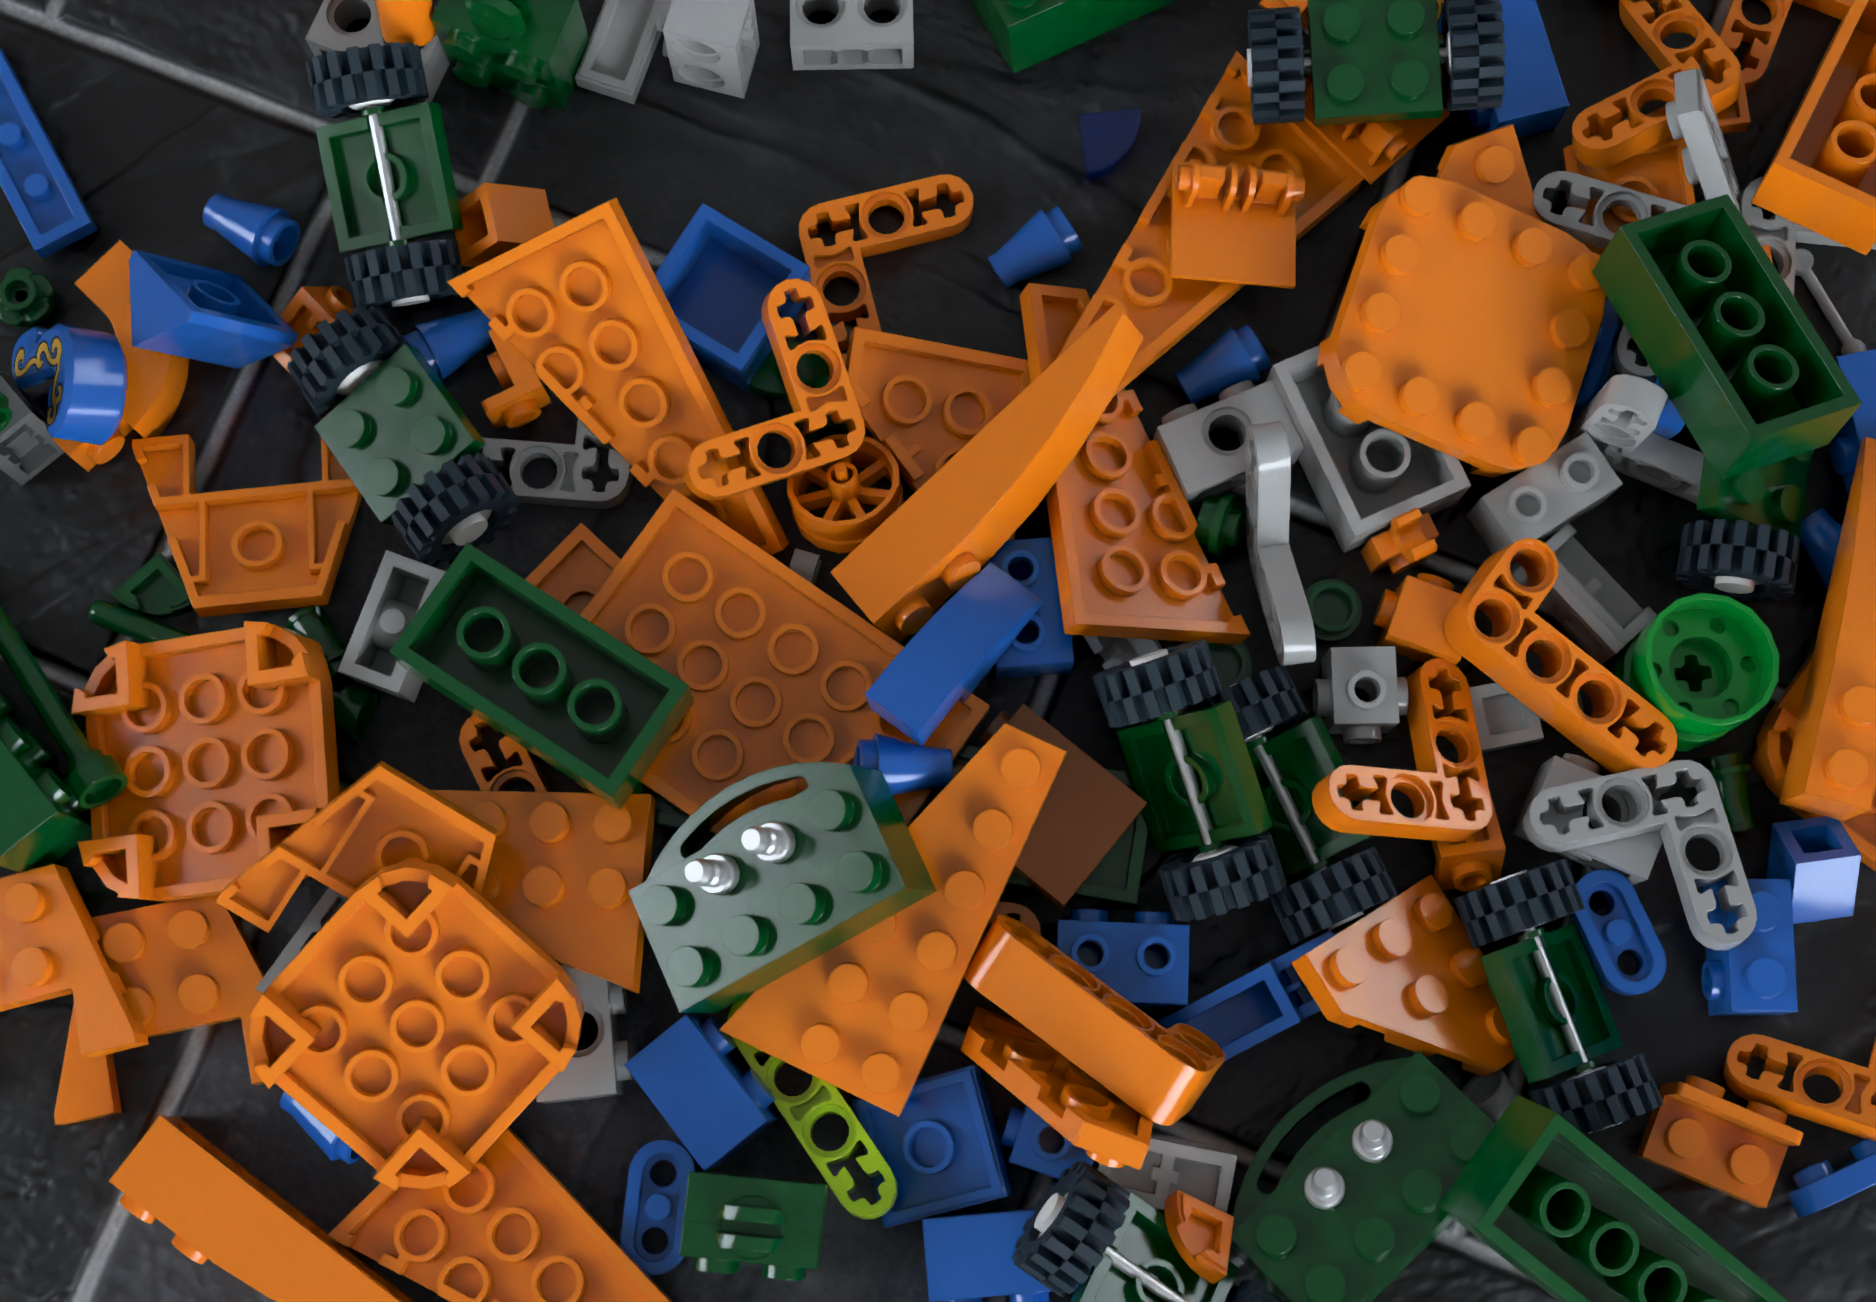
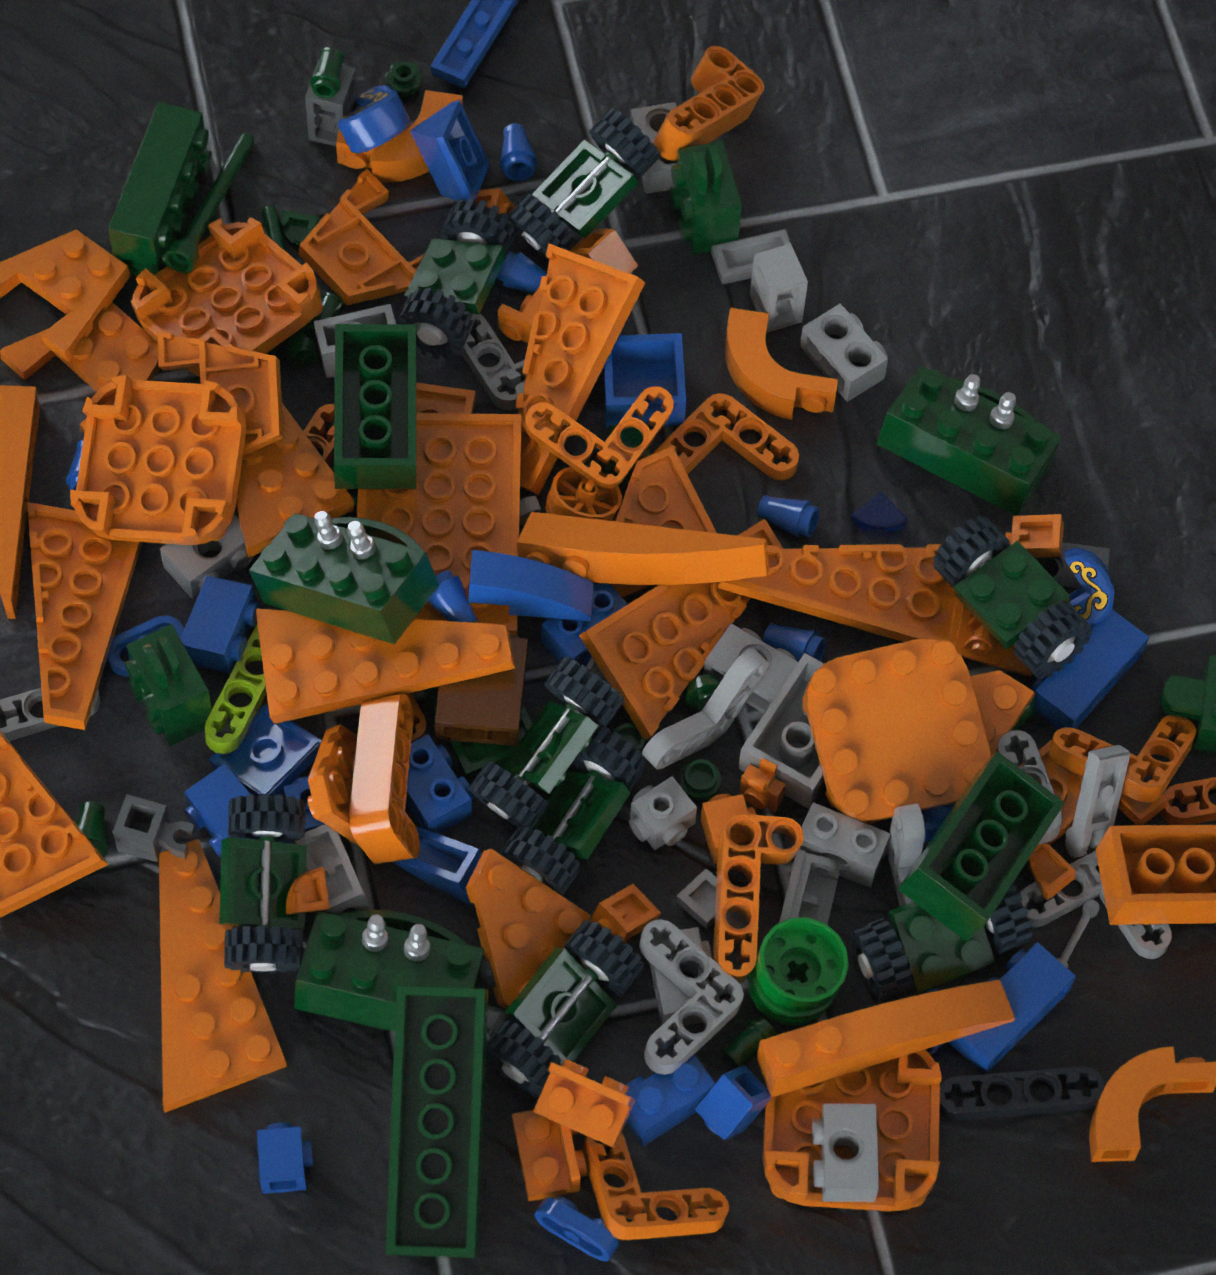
camera: 55 degrees right, 15 degrees down
orange hinge [1170,159,1305,289] -> none
orange beam [1312,658,1492,842] -> none
blue plate [1569,869,1667,996] -> none
none -> orange bracket [533,1059,636,1148]
none -> orange arch [725,308,838,420]

